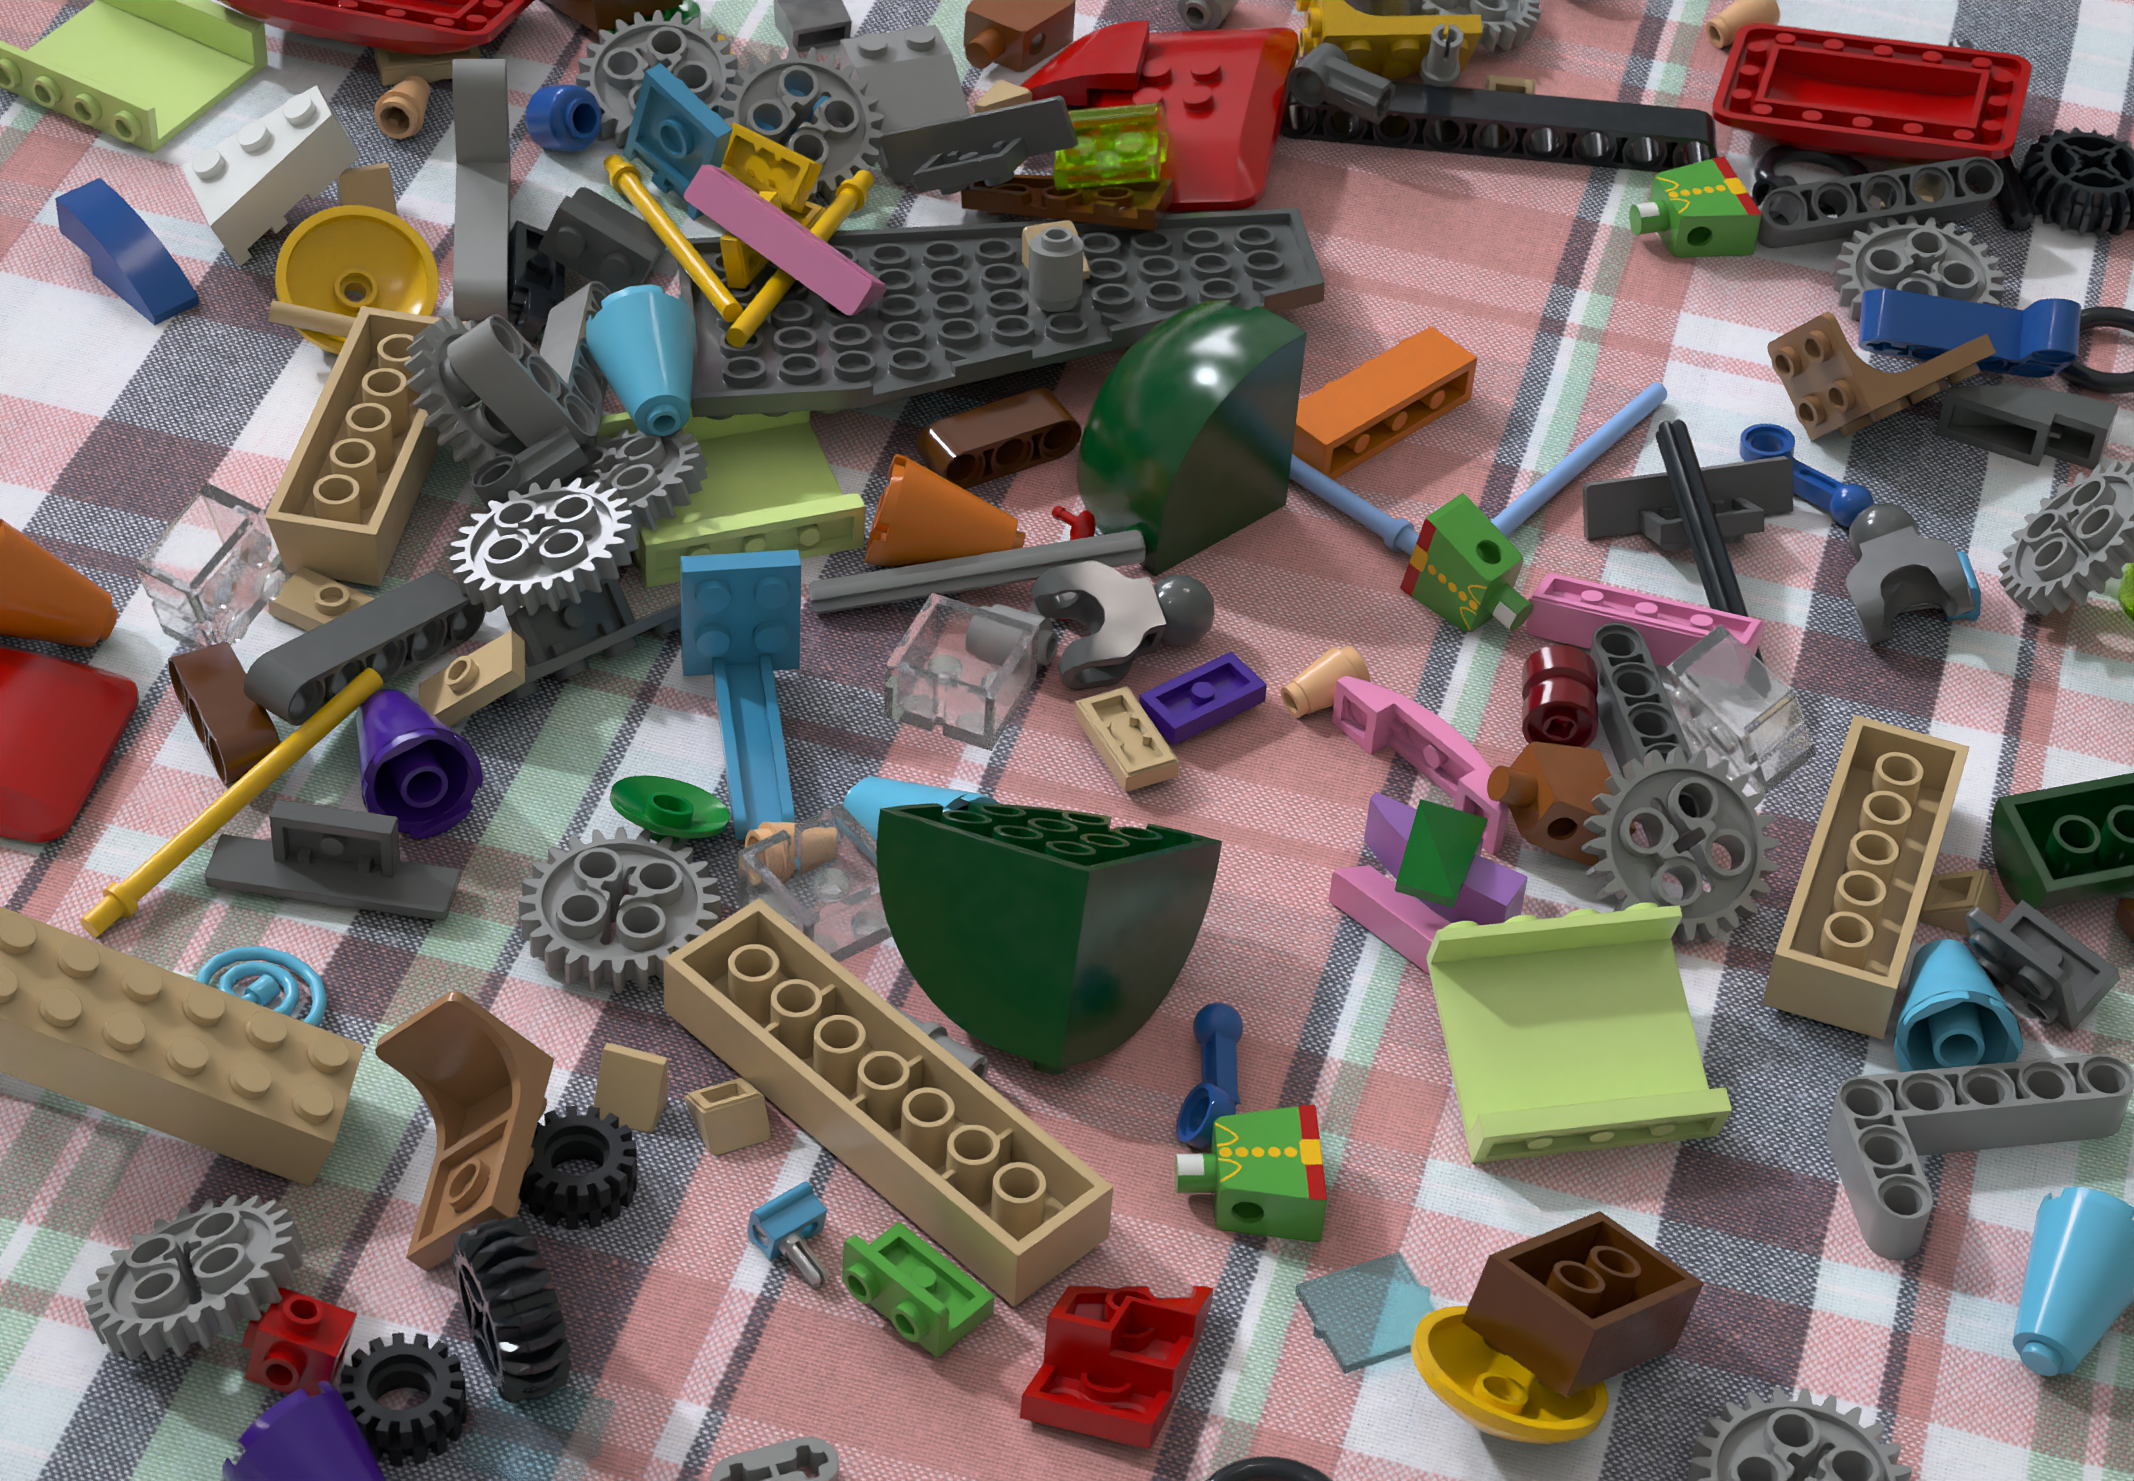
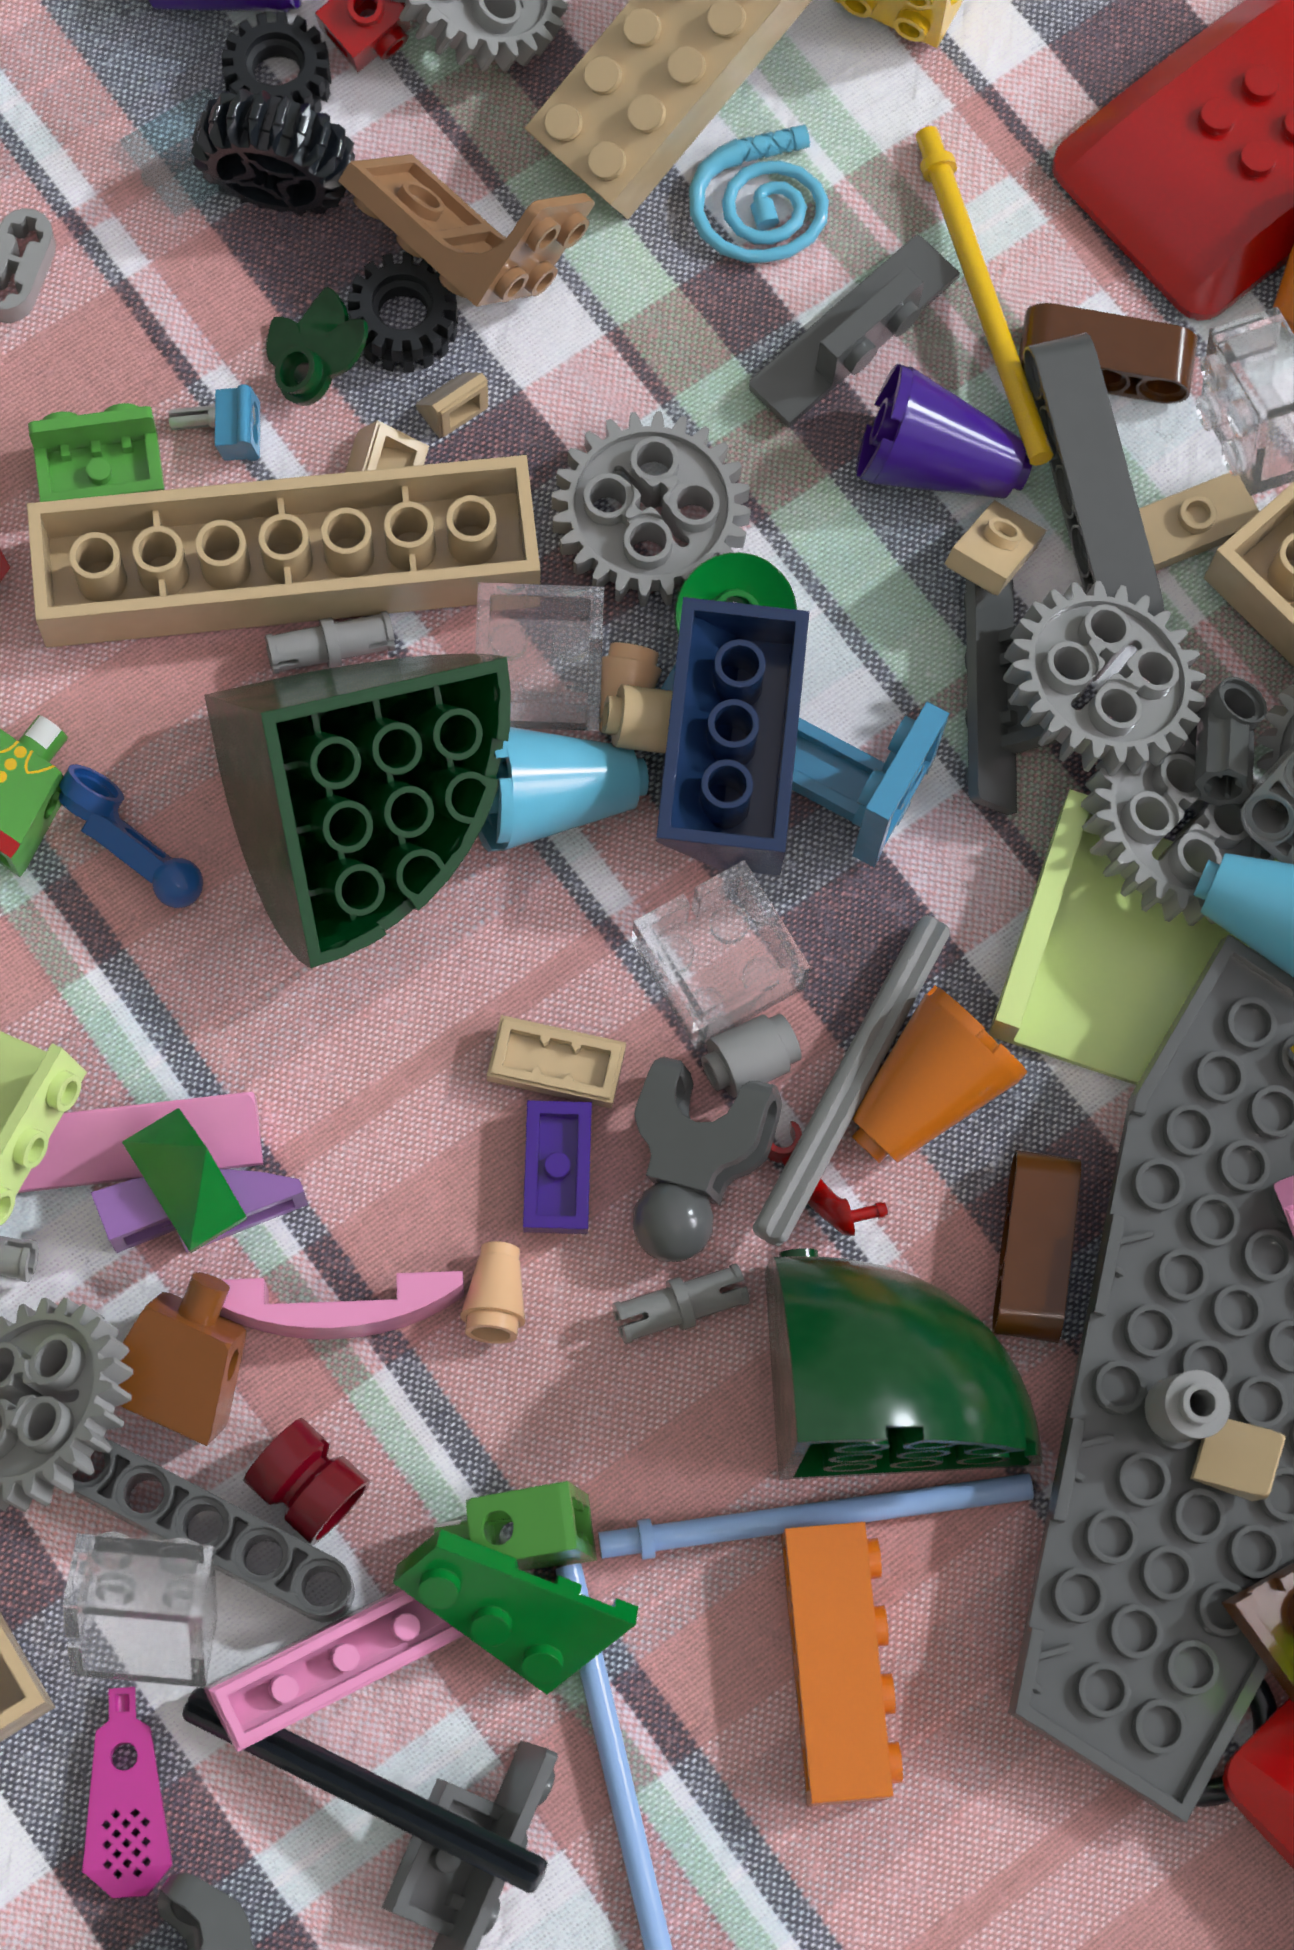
camera: 125 degrees right, 30 degrees up
none -> dark pink piece [82,1687,173,1899]
none -> dark green plate [266,287,368,406]
none -> green wing [393,1529,638,1695]
none -> tan brick [602,684,673,754]
none -> light grey pin [612,1263,749,1344]
none -> dark blue slope [656,597,810,876]

